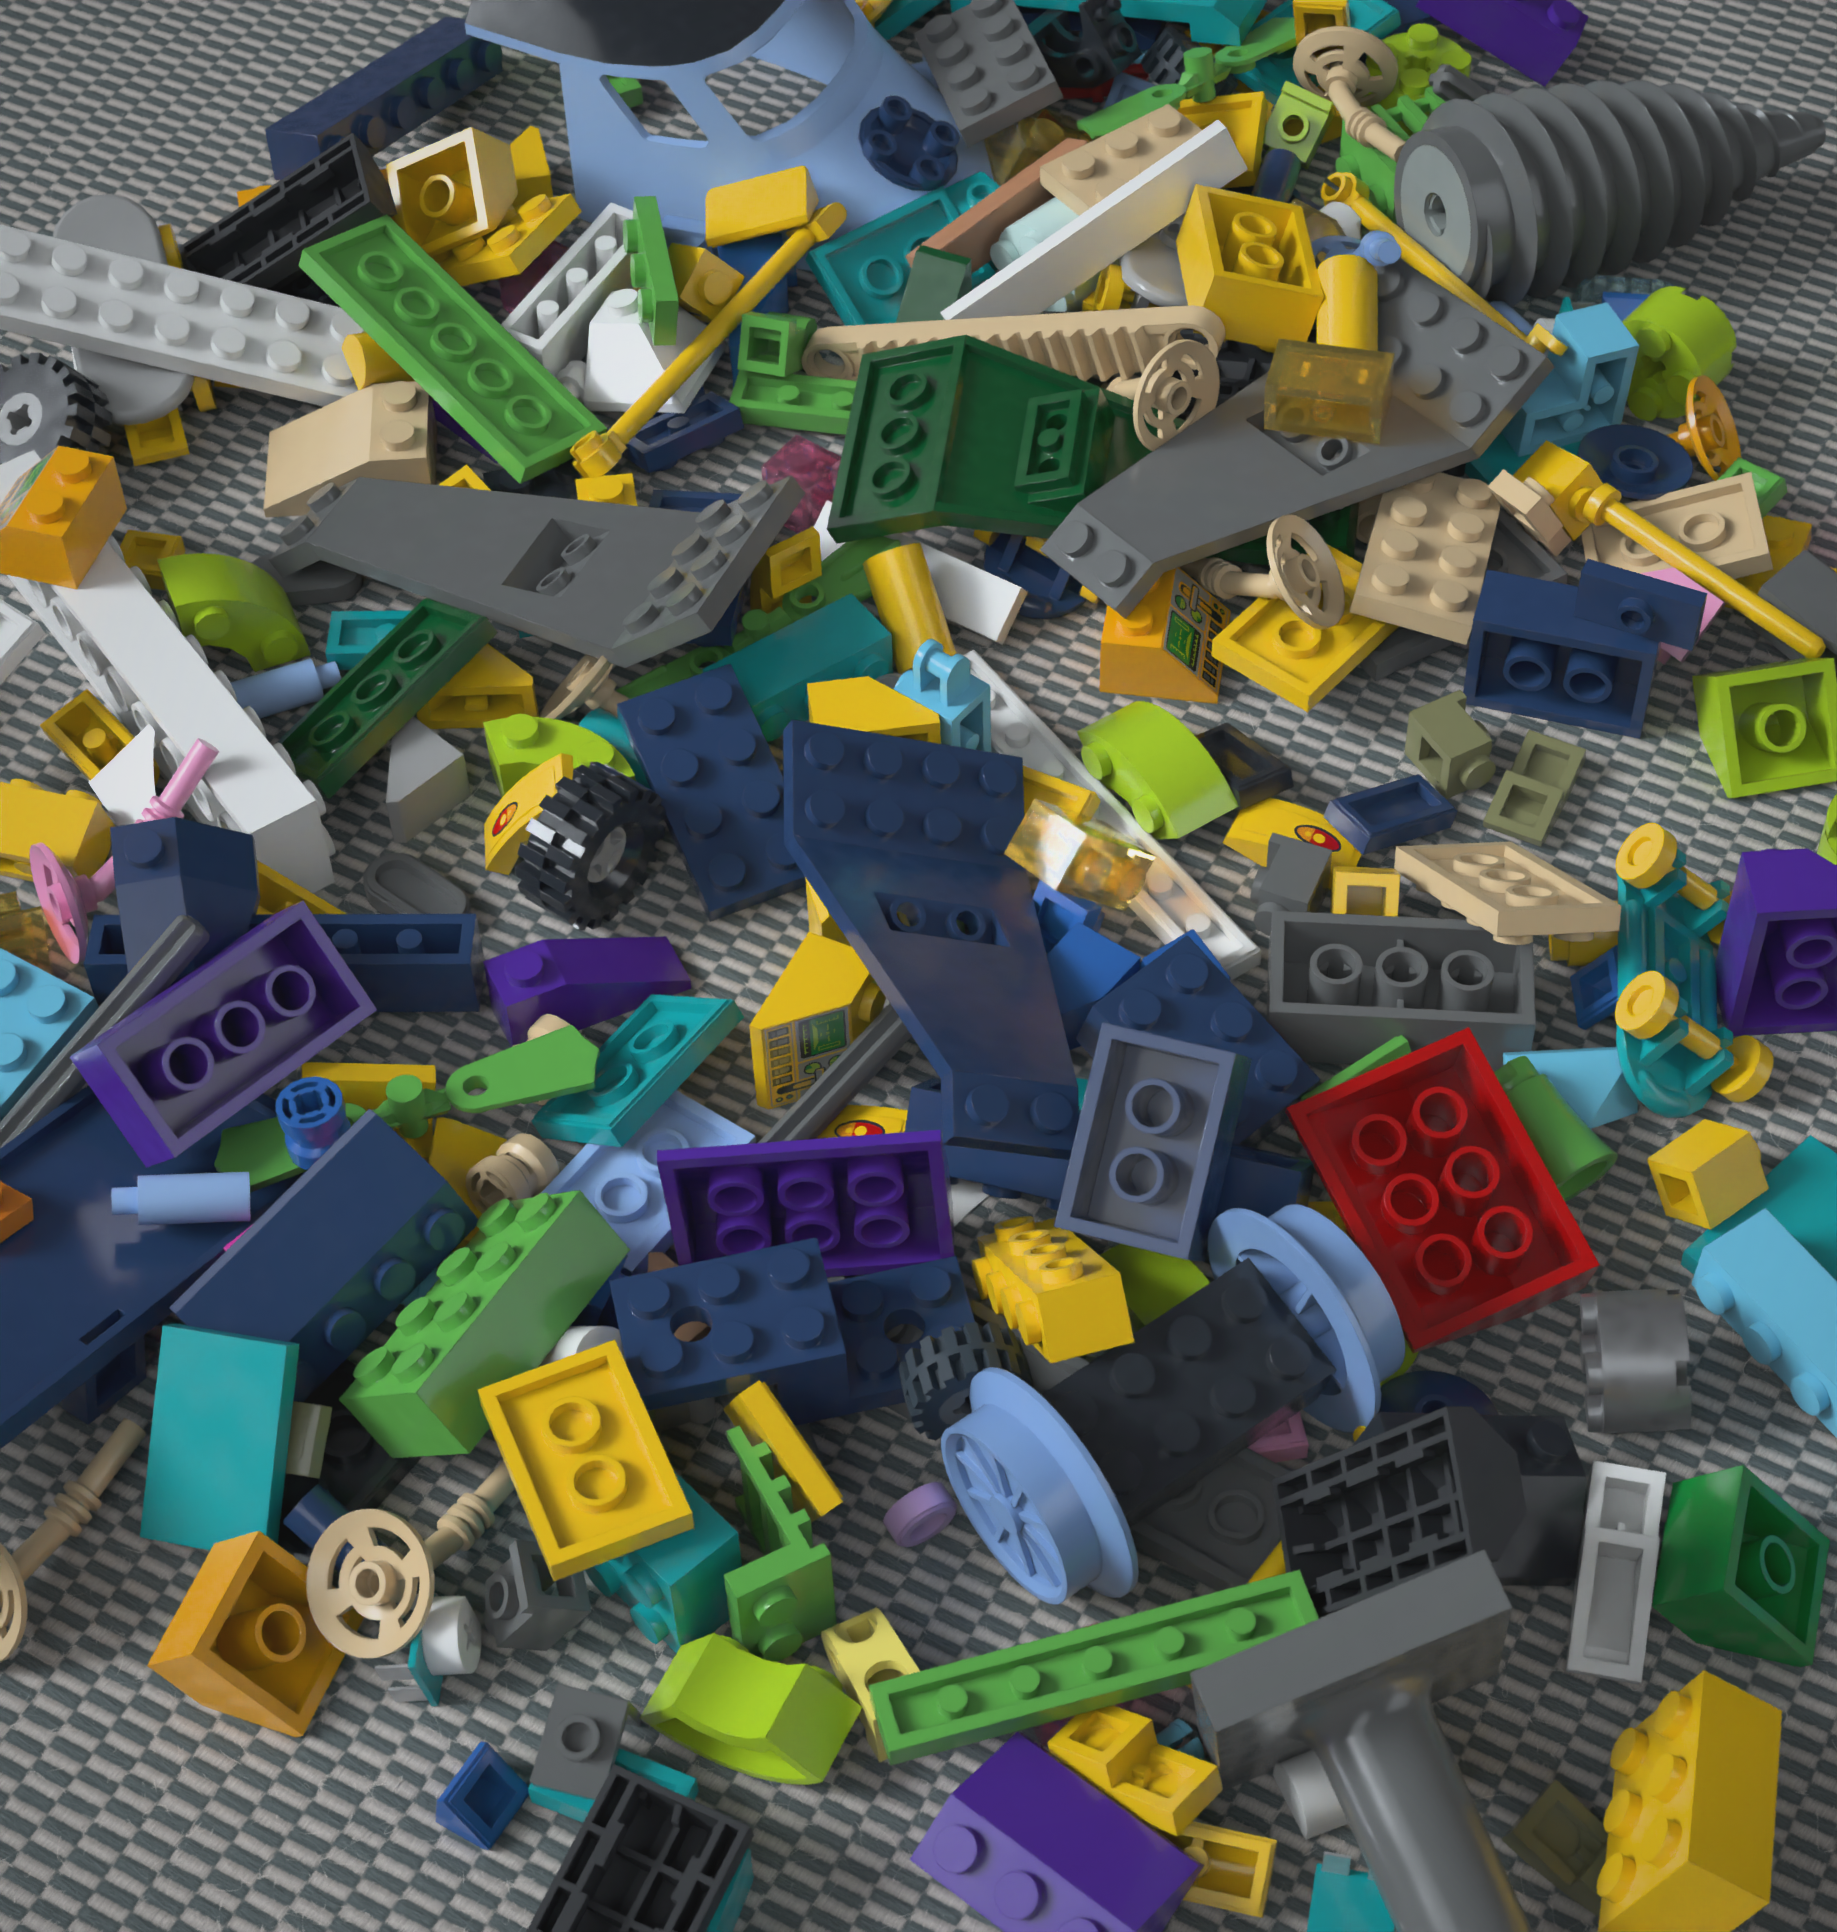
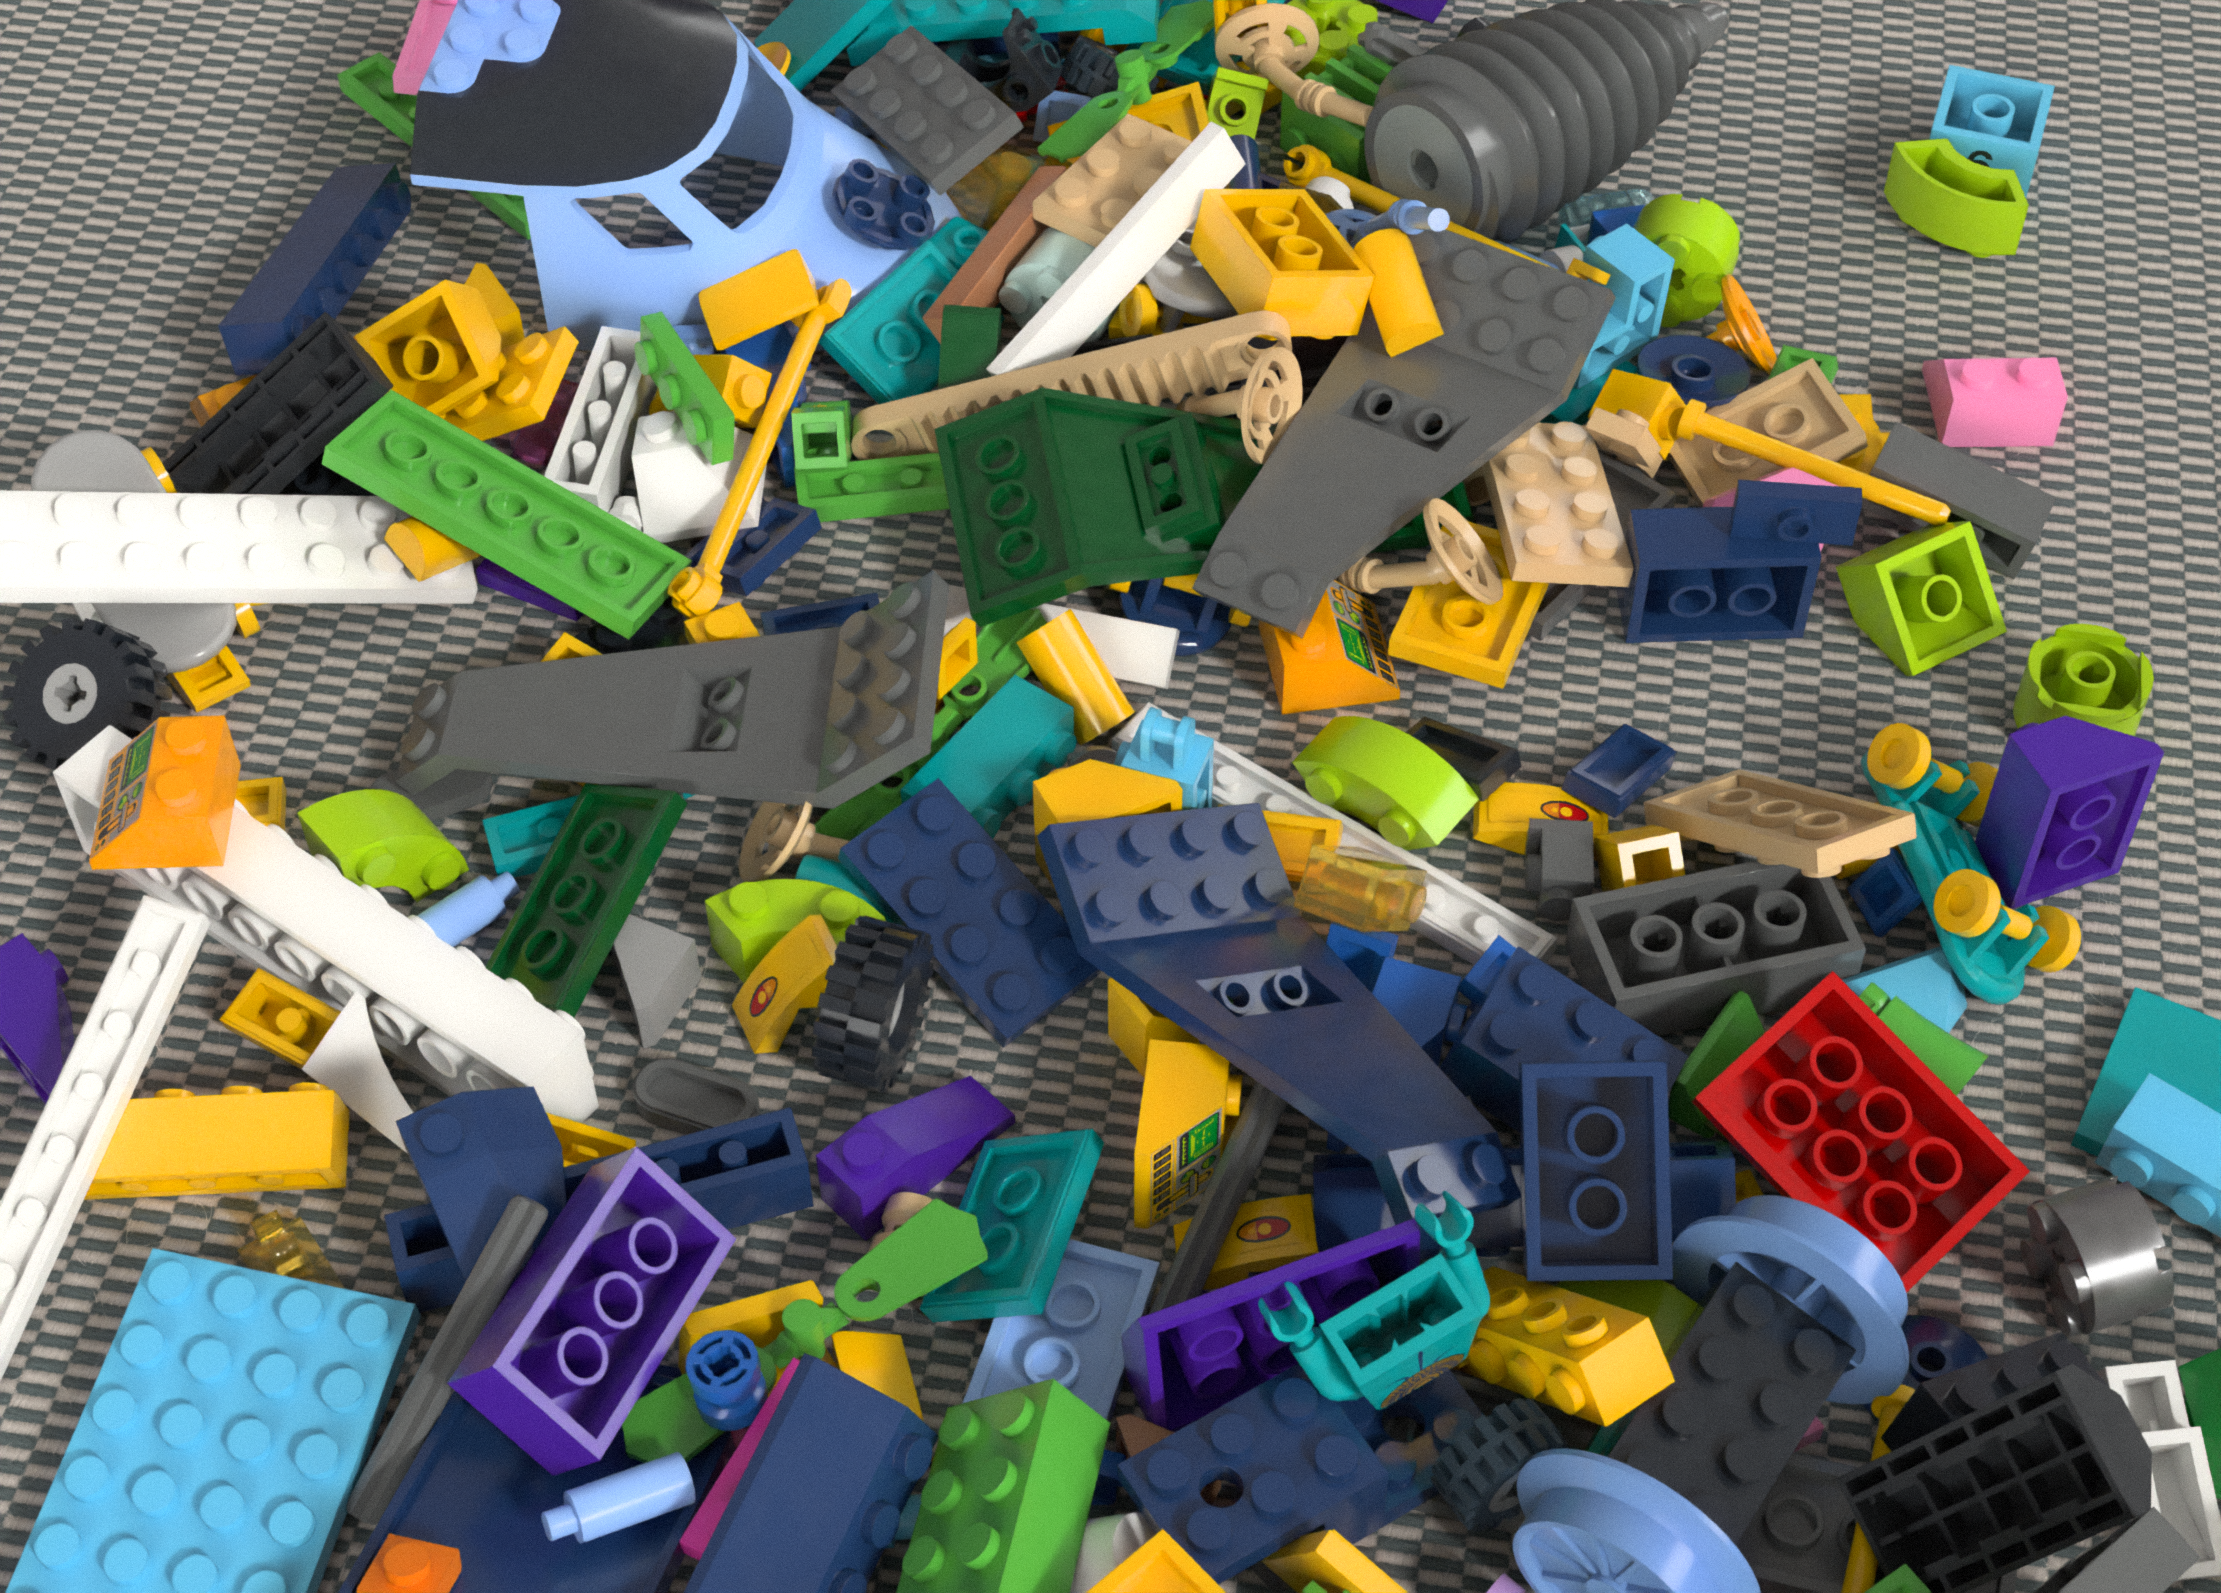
camera: 20 degrees left, 0 degrees up
bright pink dish [29,738,219,964] -> none
tan slope [264,381,438,518] -> none
yellow slope [417,643,539,729] -> none
tan wheel [466,1133,560,1214] -> none
clear pink brick [761,434,841,533] -> none
clear yellow brick [1264,339,1395,444] -> none
olive brick [1404,690,1496,799] -> none
olive slope [1483,730,1586,847] -> none
yellow brick [1647,1119,1769,1230] -> none
none -> teal torso [1258,1190,1490,1410]

